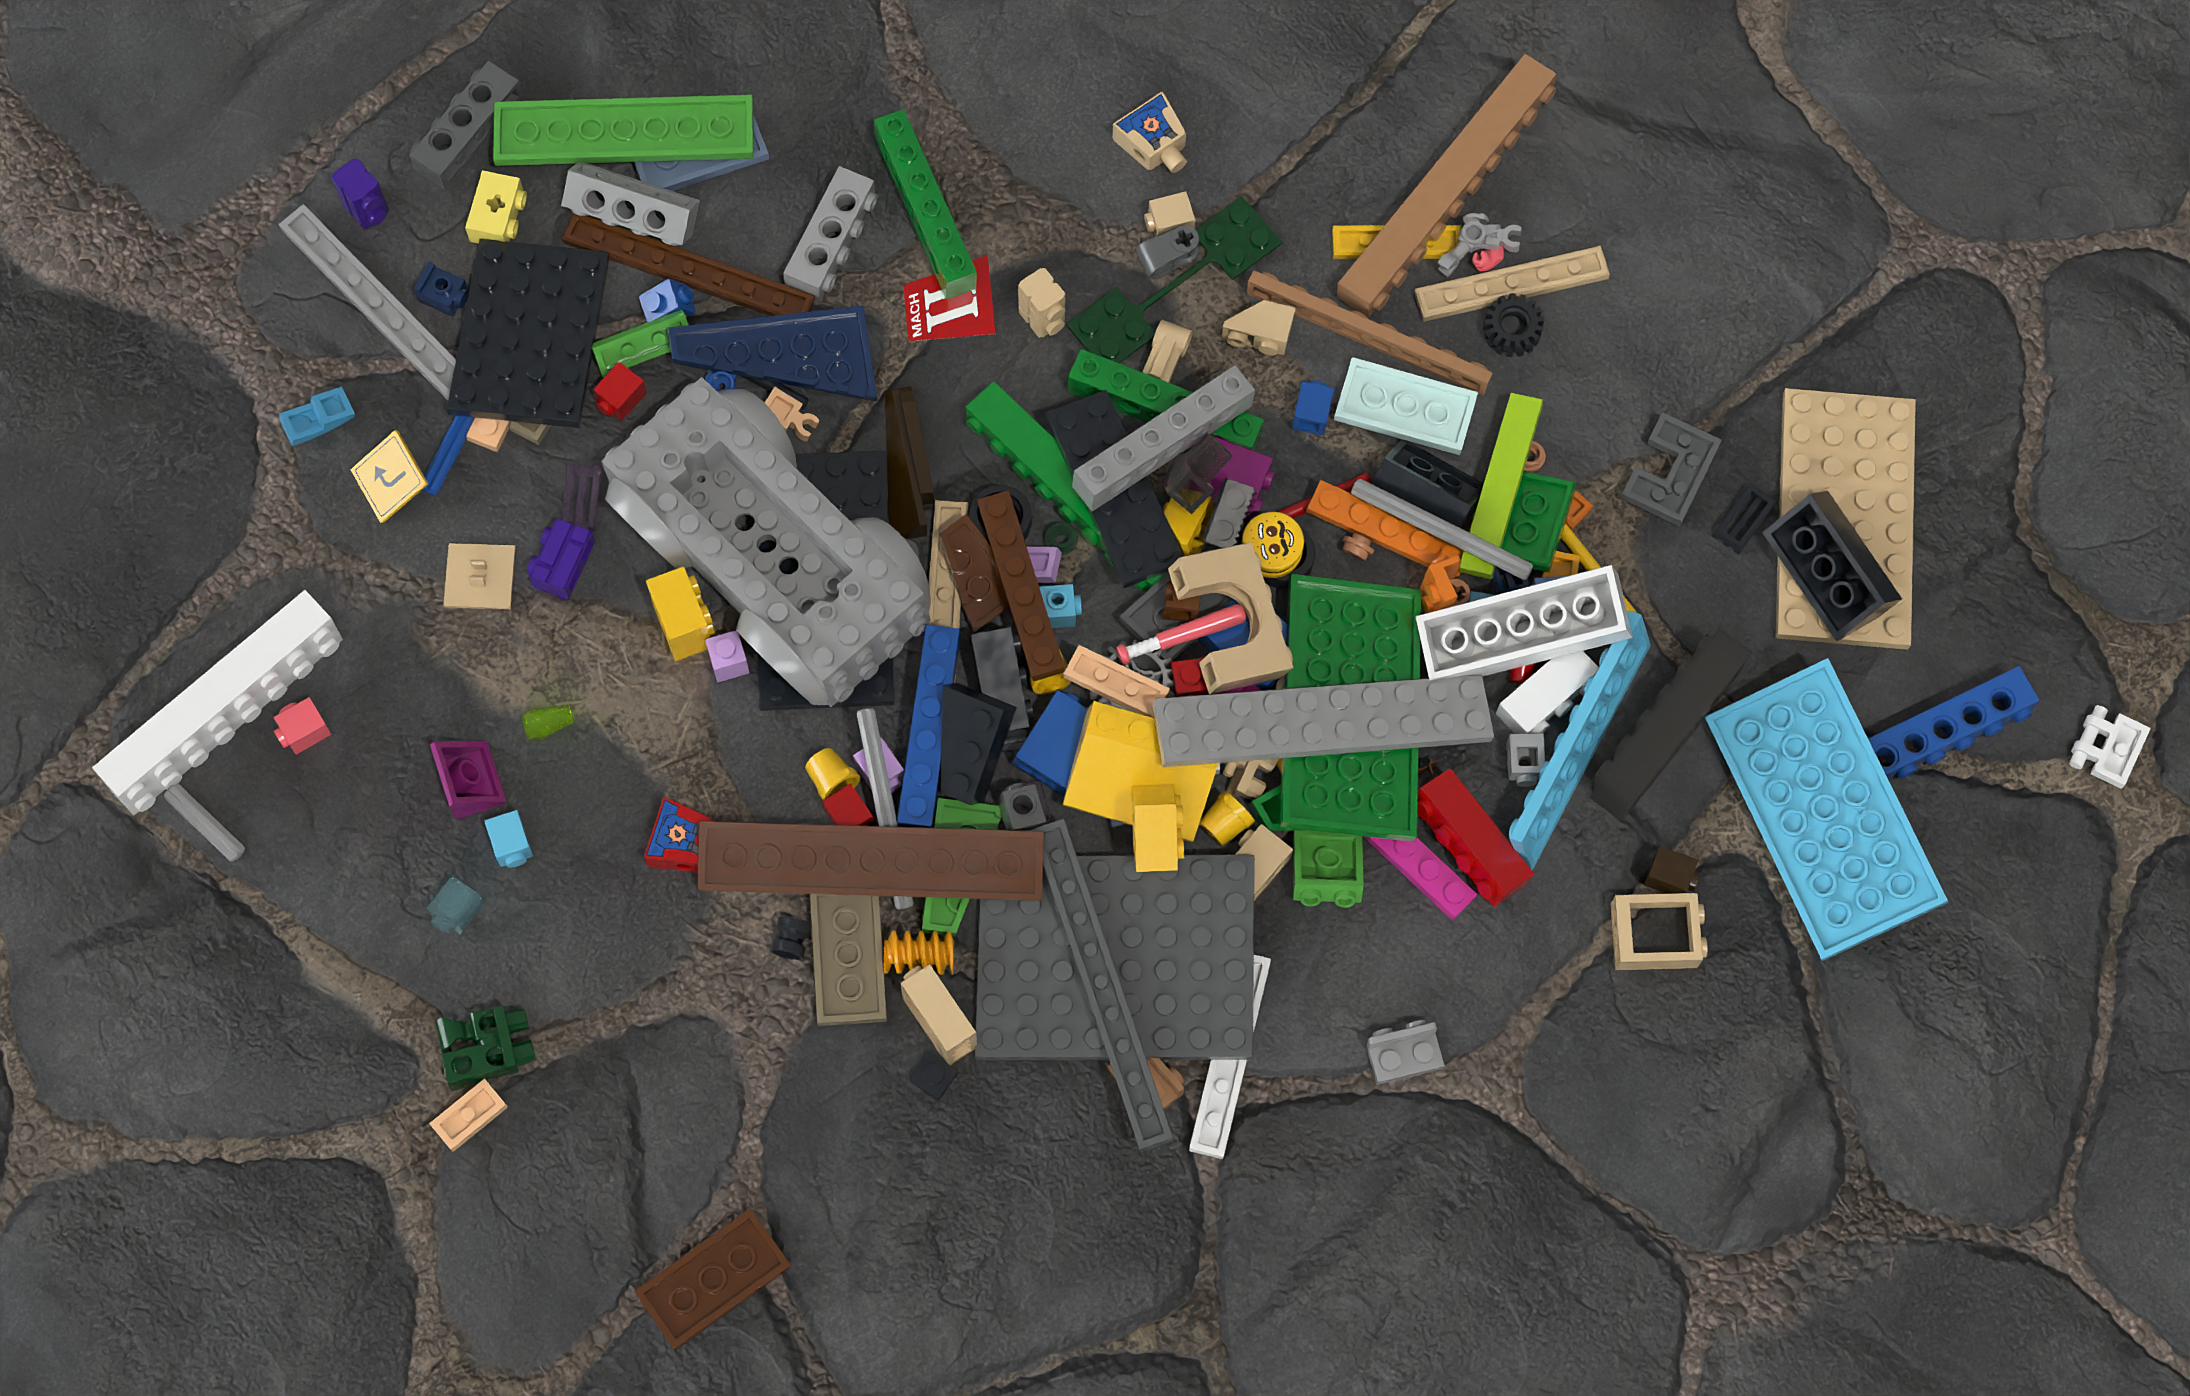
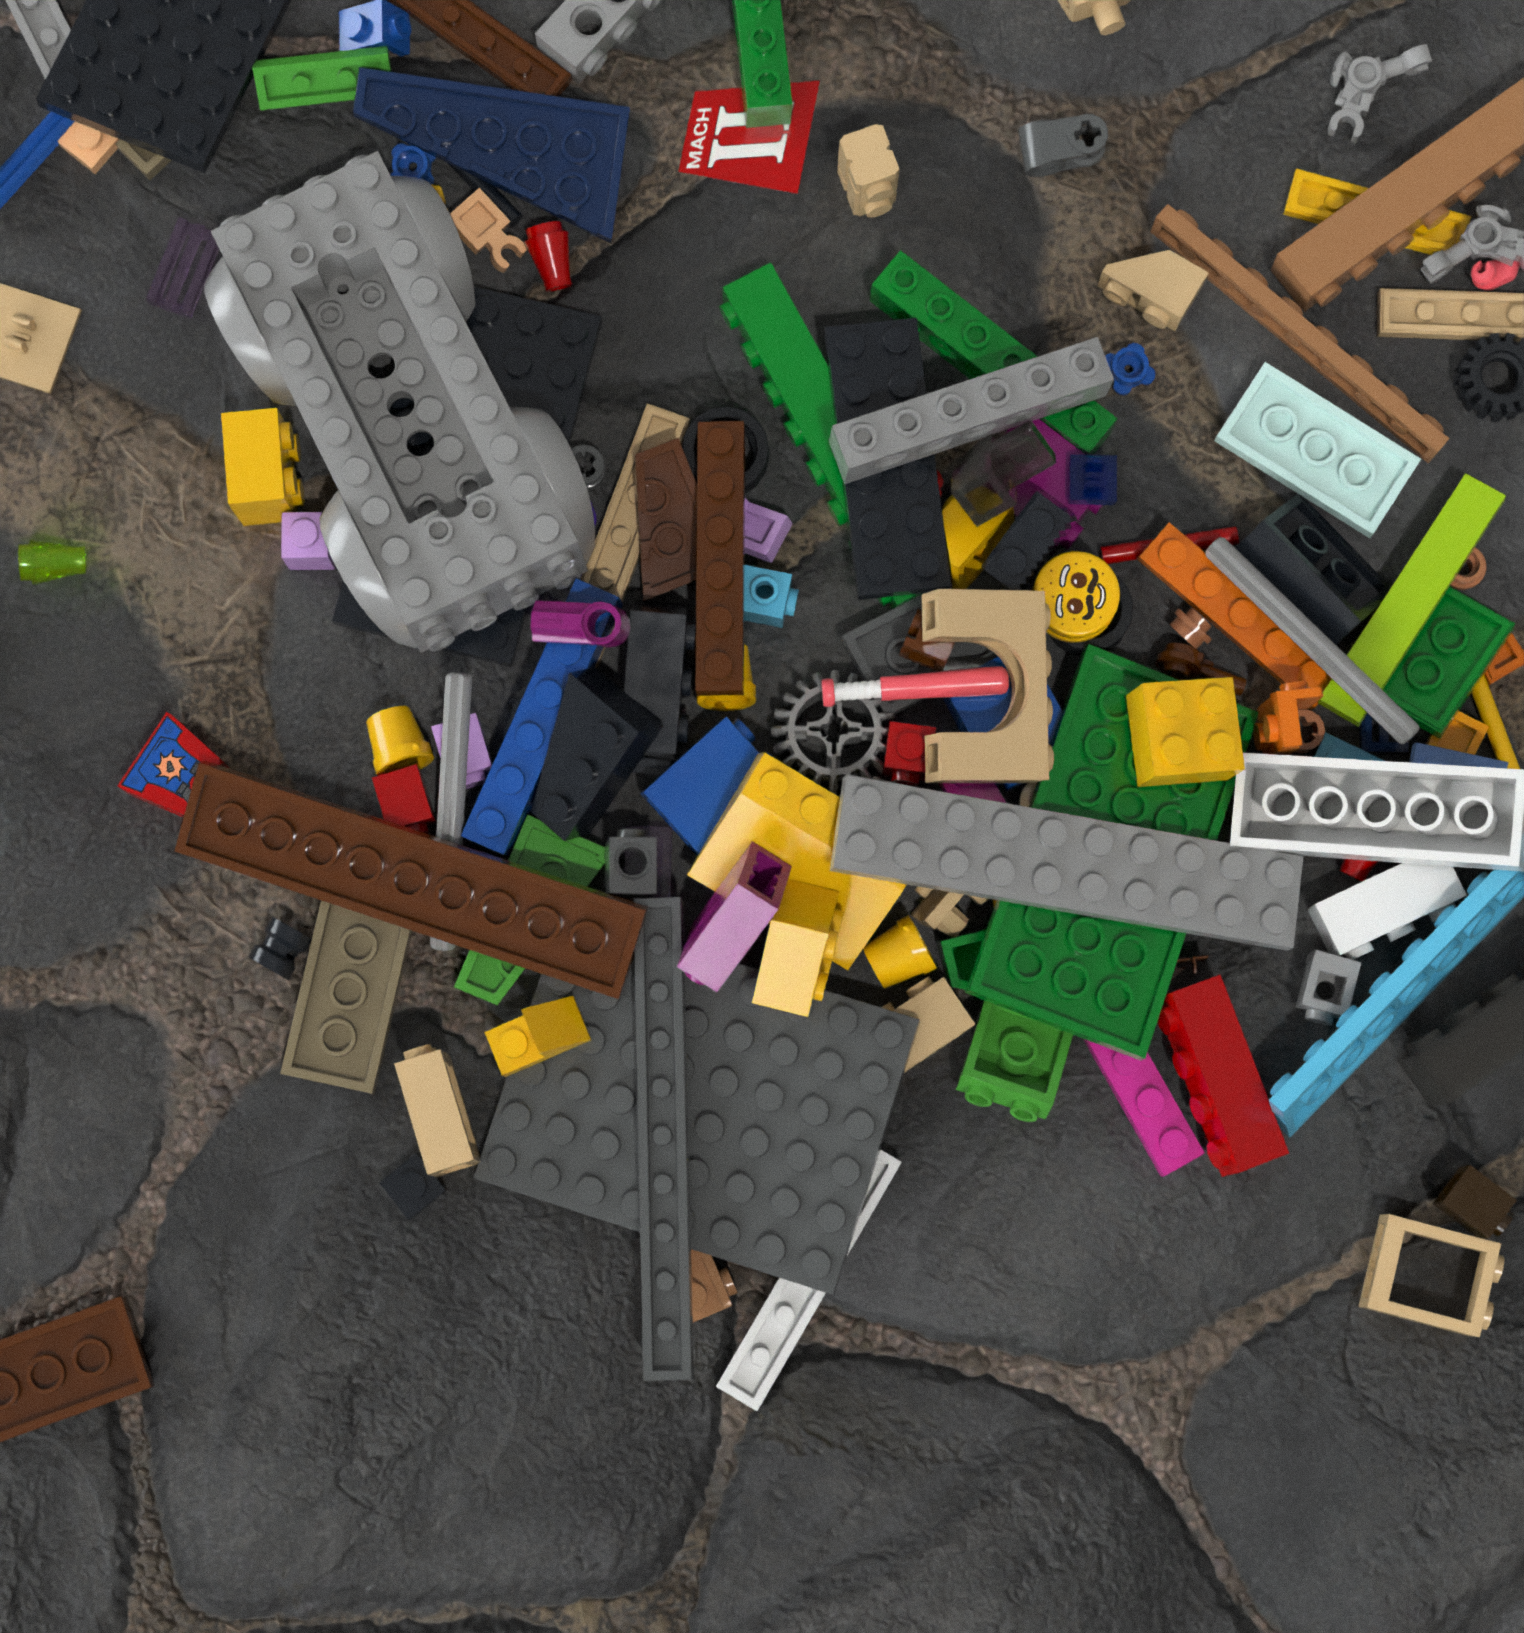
camera: 20 degrees right, 10 degrees up
dark purple brick [527,518,595,600] -> none
red brick [593,362,647,421] -> none
light orange piece [884,930,954,975] -> none
dark brown wedge [885,386,934,539] -> none
clear green plate [1045,522,1078,555] -> none
light nougat plate [1063,645,1170,718] -> none
dark green hinge [1066,196,1283,363] -> none
tan piece [1142,319,1193,383] -> none
tan brick [1144,191,1195,237] -> none
blue brick [1292,381,1334,436] -> none
light grey bracket [1366,1020,1445,1085] -> none
none -> yellow slope [485,996,592,1077]
none -> red cone [524,221,572,292]
none -> magenta piece [530,600,631,648]
none -> brick [677,841,792,992]
none -> clear blue tile [1068,454,1117,505]
none -> blue plate [1105,343,1156,395]
none -> yellow brick [1126,677,1245,787]
none -> reddish brown plate [1155,643,1246,696]
none -> light grey piece [1328,44,1432,143]

